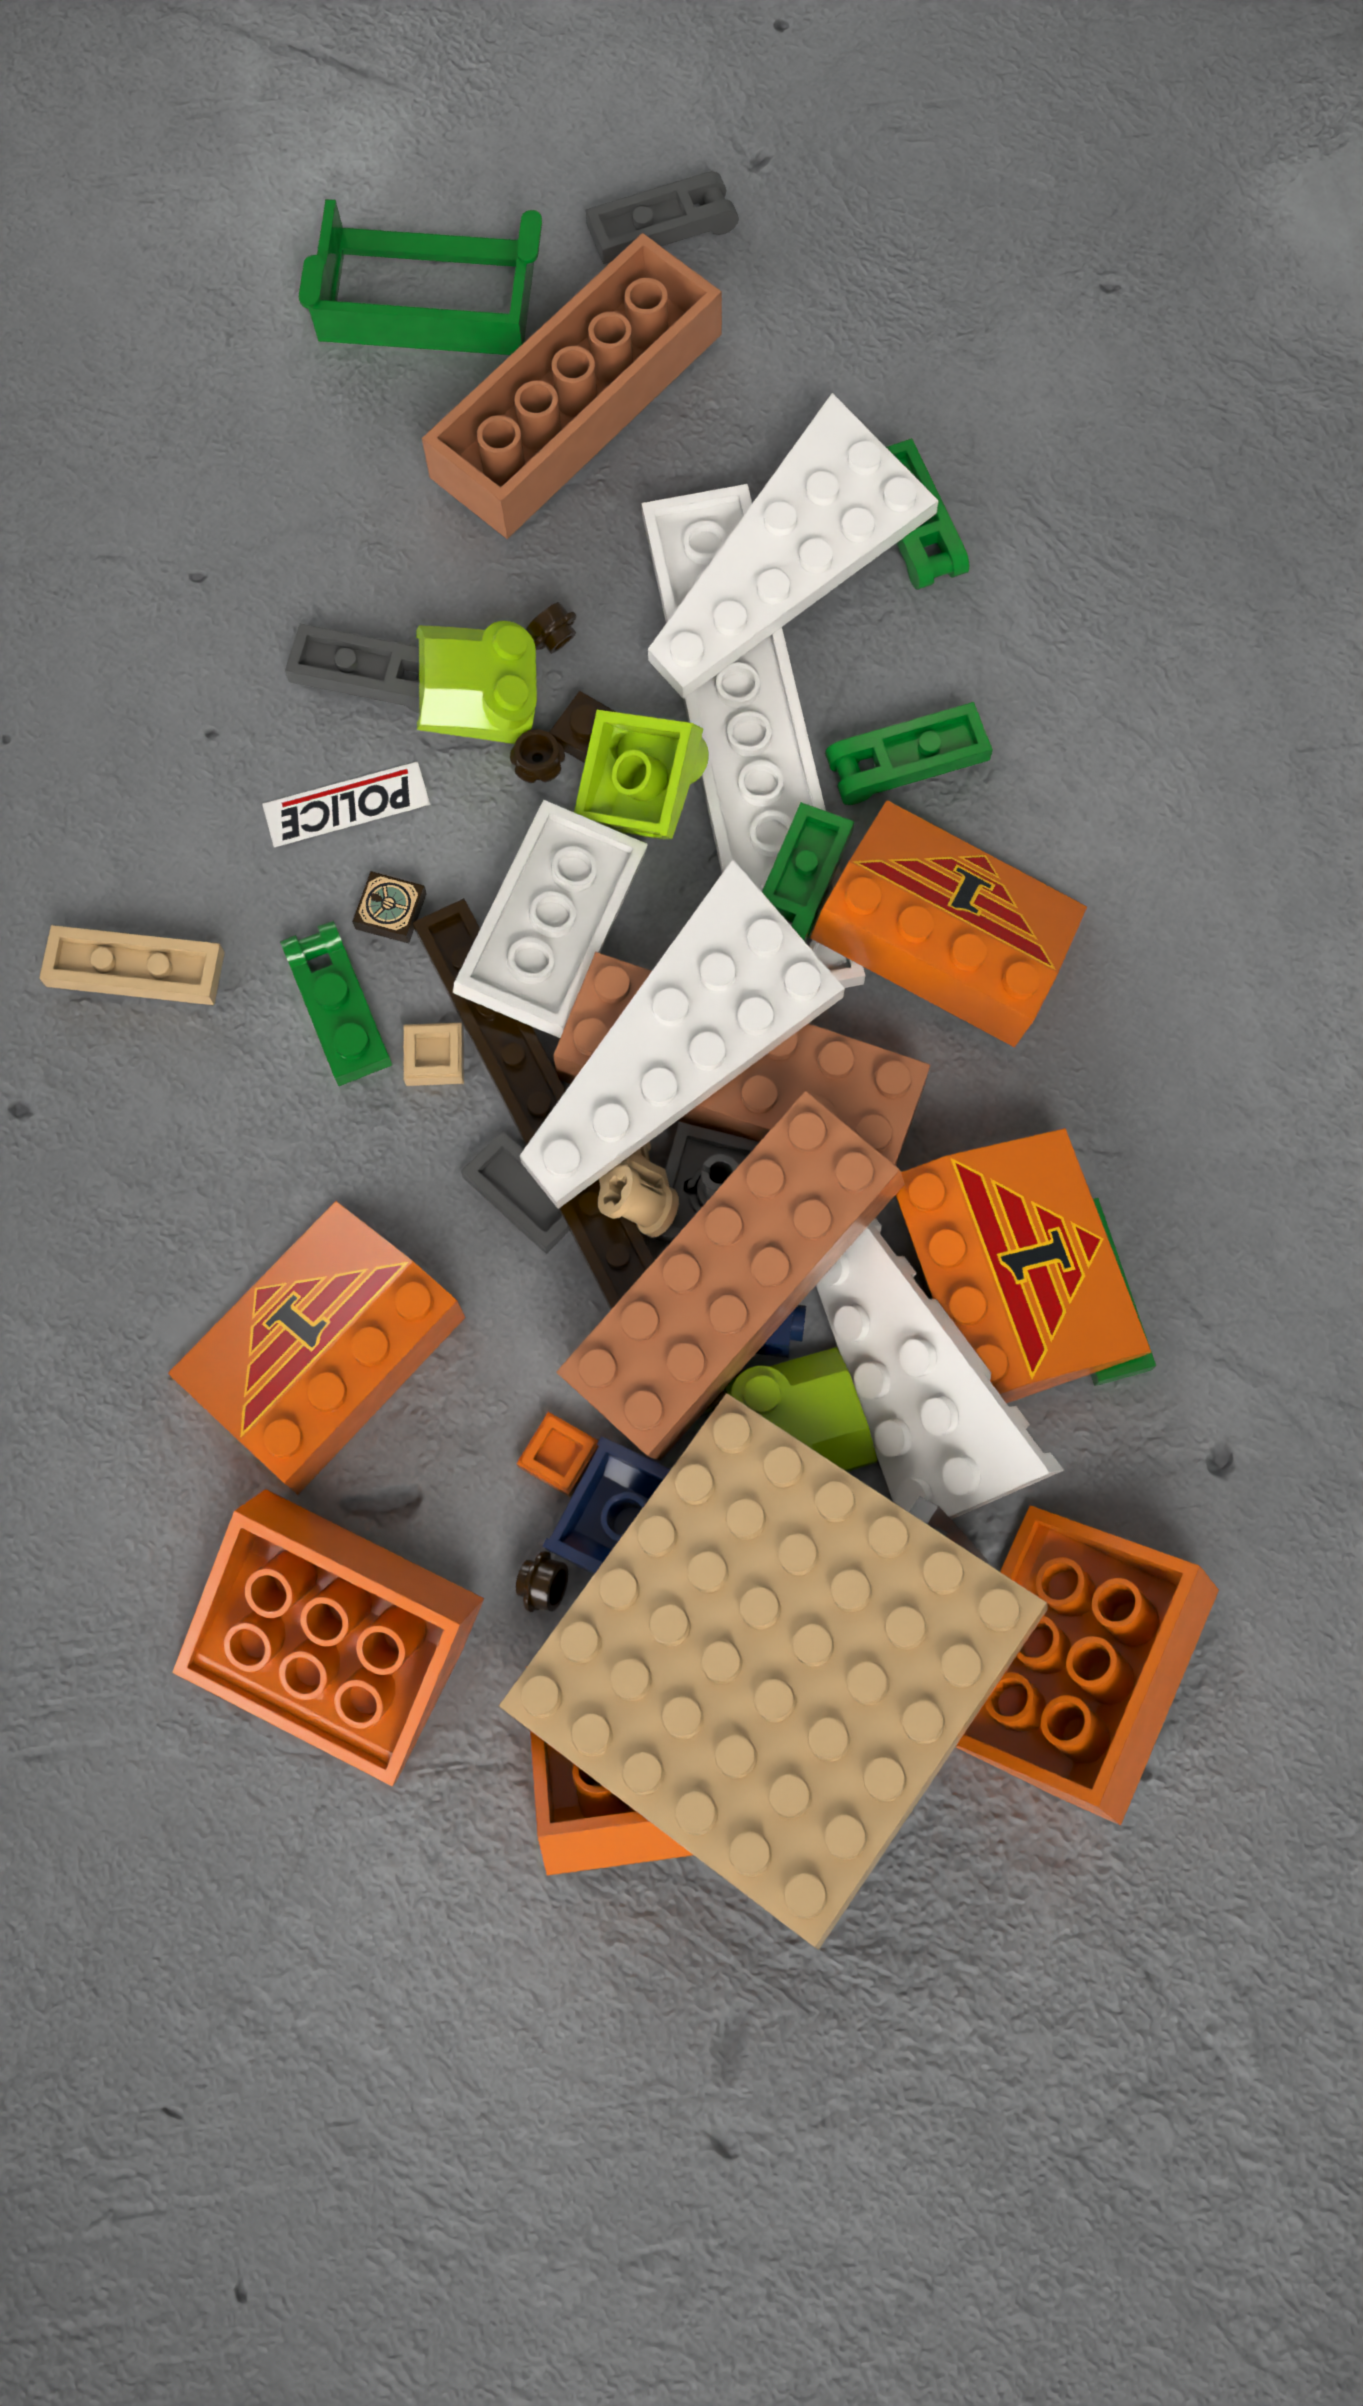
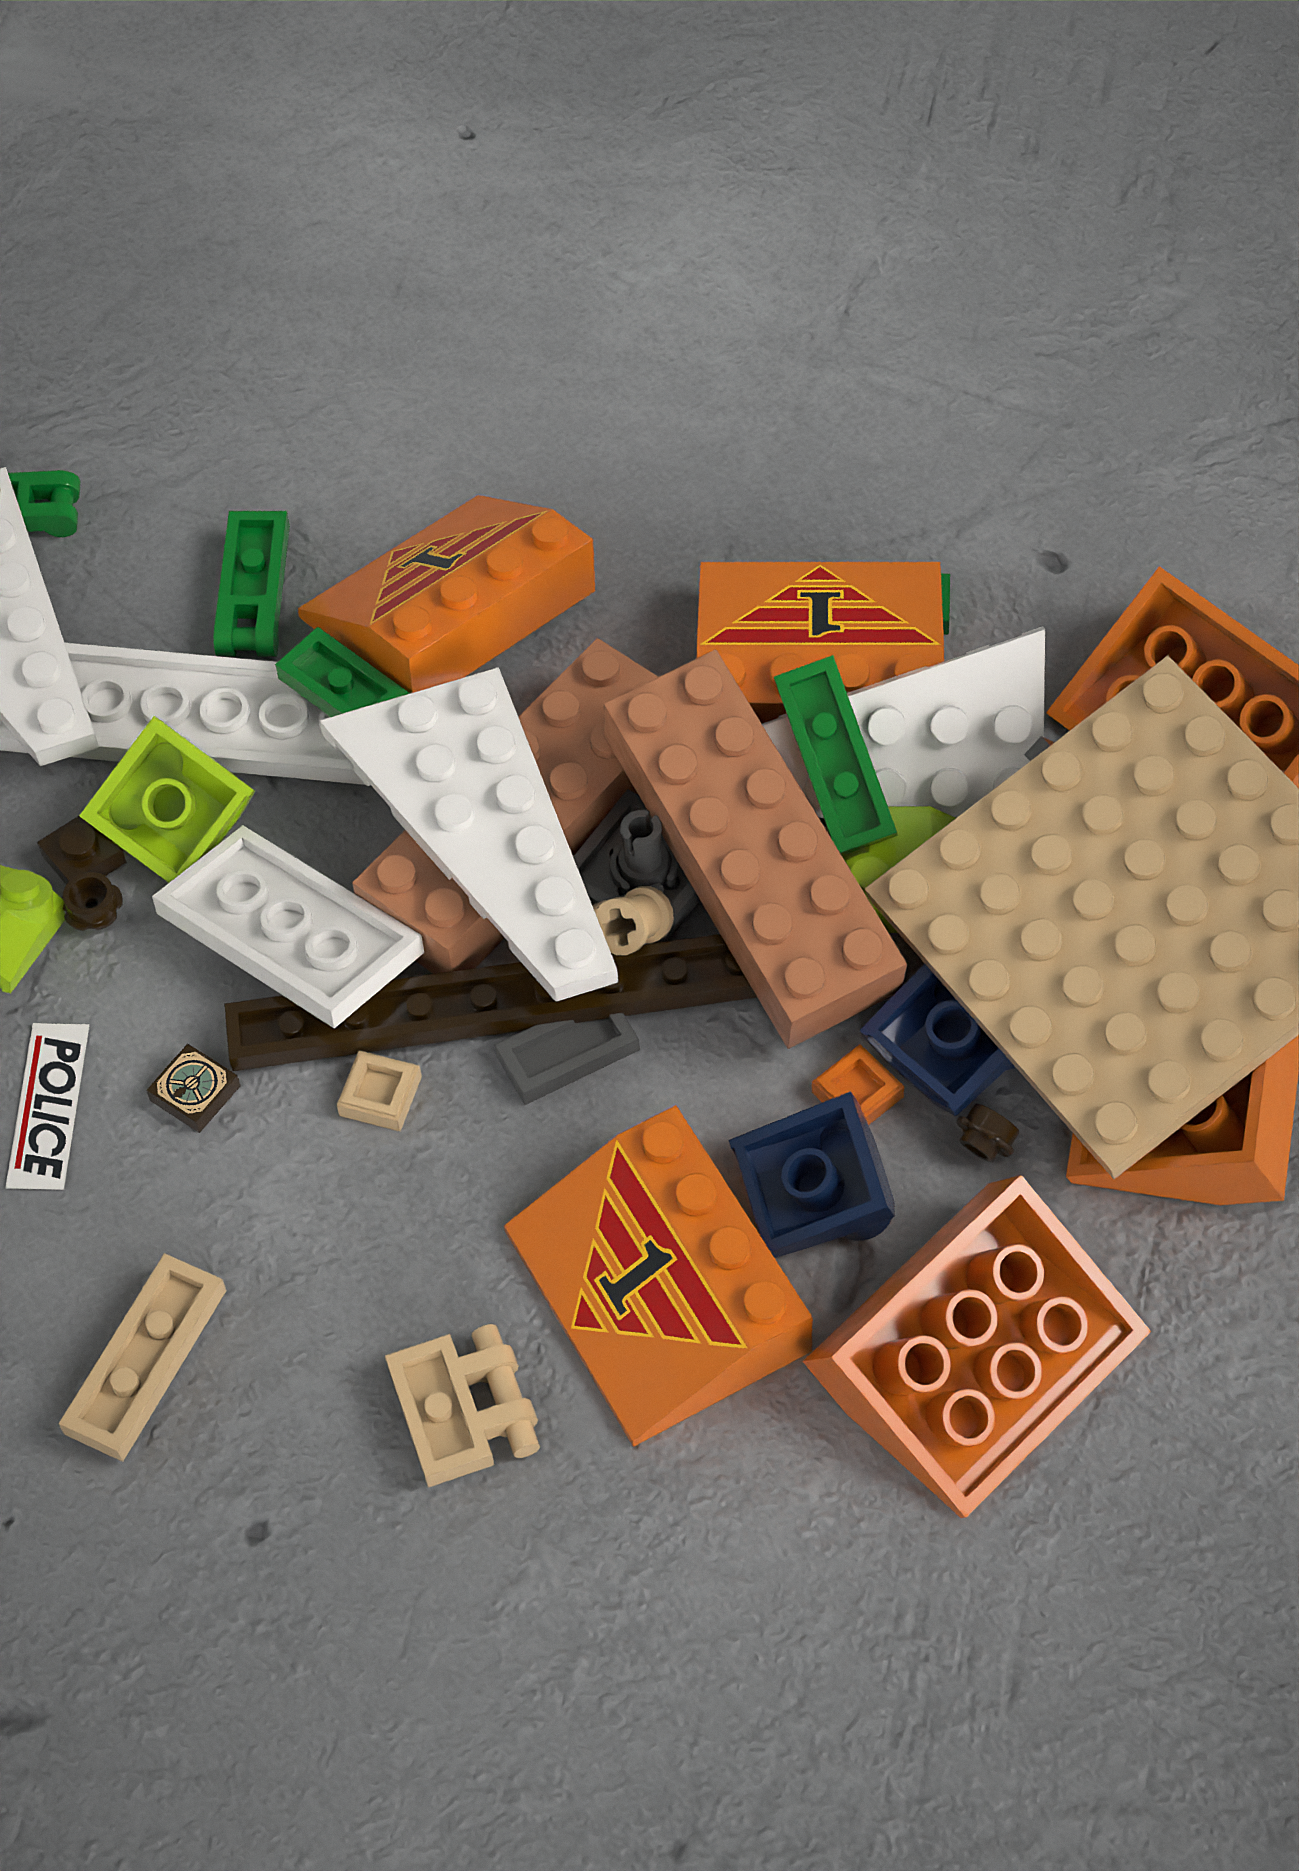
camera: 70 degrees left, 15 degrees down
green plate [280,920,392,1086] -> none
none -> tan plate [385,1324,540,1488]
none -> dark blue slope [728,1091,895,1258]
none -> green plate [774,655,898,856]

